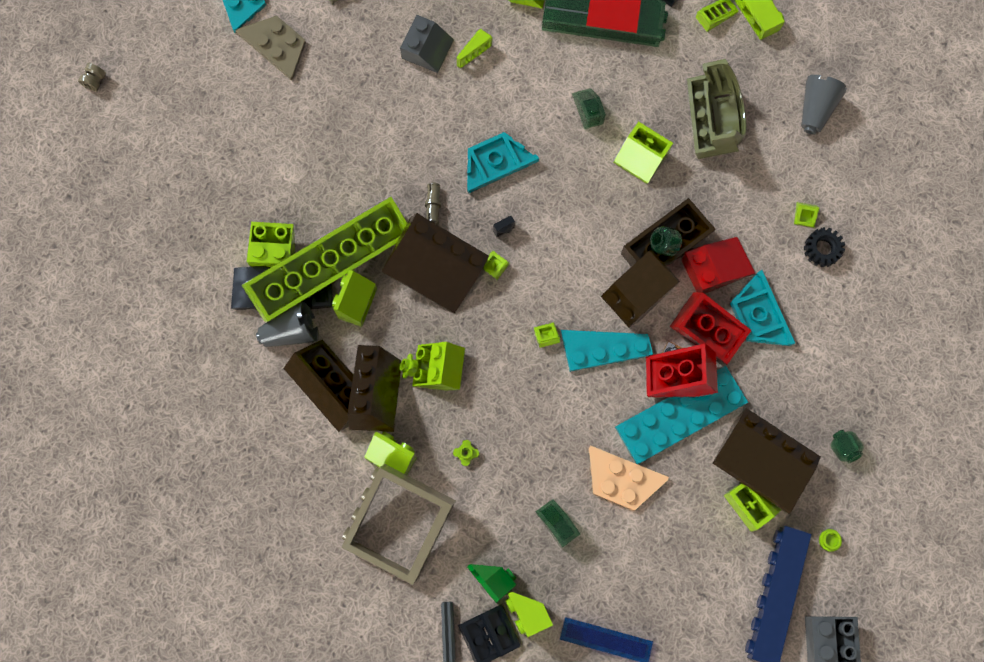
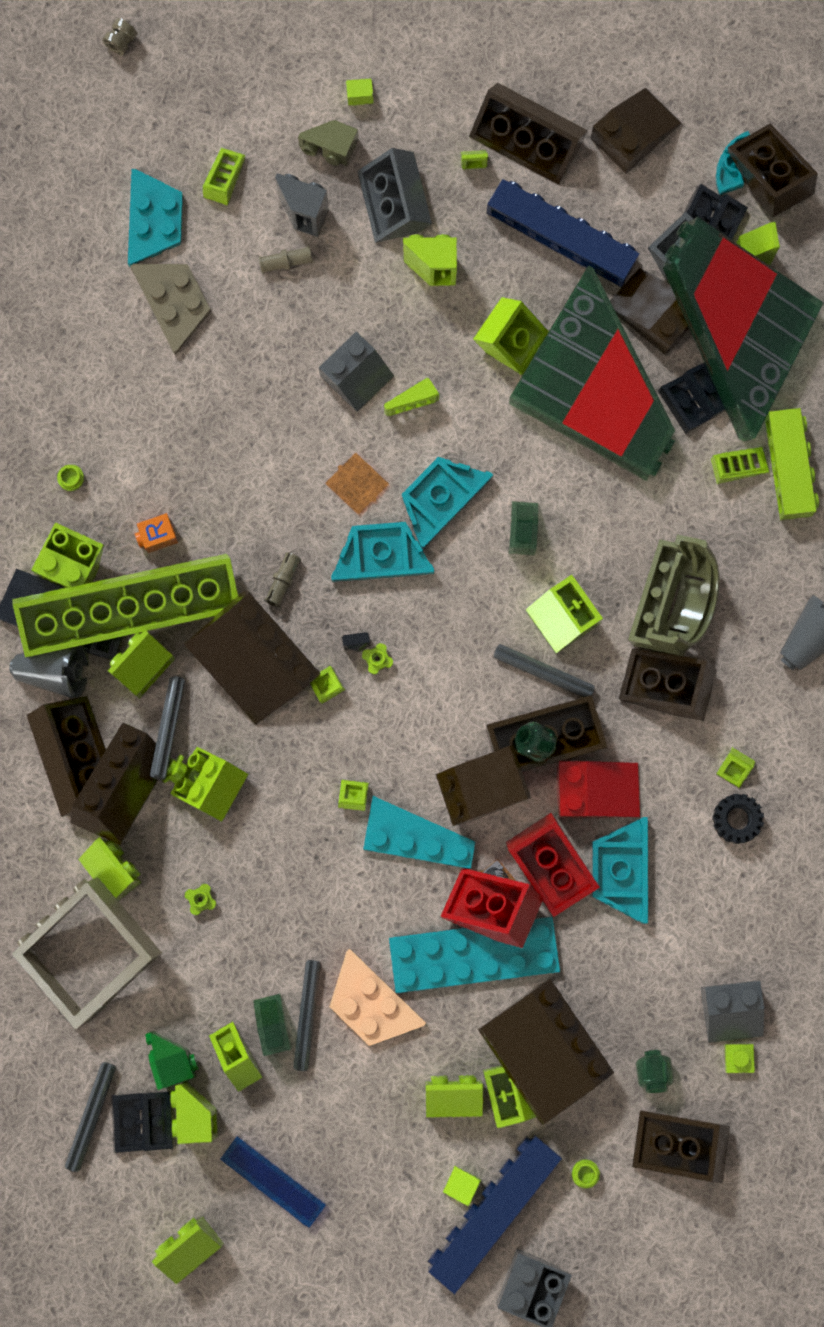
camera: 25 degrees right, 5 degrees up
none -> lime plate [57,464,84,491]
none -> orange brick [135,513,178,553]
none -> dark grey axle [150,676,185,780]
none -> lime slope [209,1022,263,1092]
none -> dark grey axle [293,960,321,1071]
none -> clear orange piece [325,453,389,515]
none -> lime plate [362,643,393,674]
none -> teal wing [401,457,494,550]
none -> lime slope [425,1075,483,1118]
none -> lime slope [443,1166,481,1206]
none -> dark grey axle [494,644,595,697]
none -> dark brown slope [619,648,717,721]
none -> dark brown slope [632,1110,730,1183]
none -> dark grey slope [700,980,764,1043]
none -> lime plate [724,1044,755,1073]

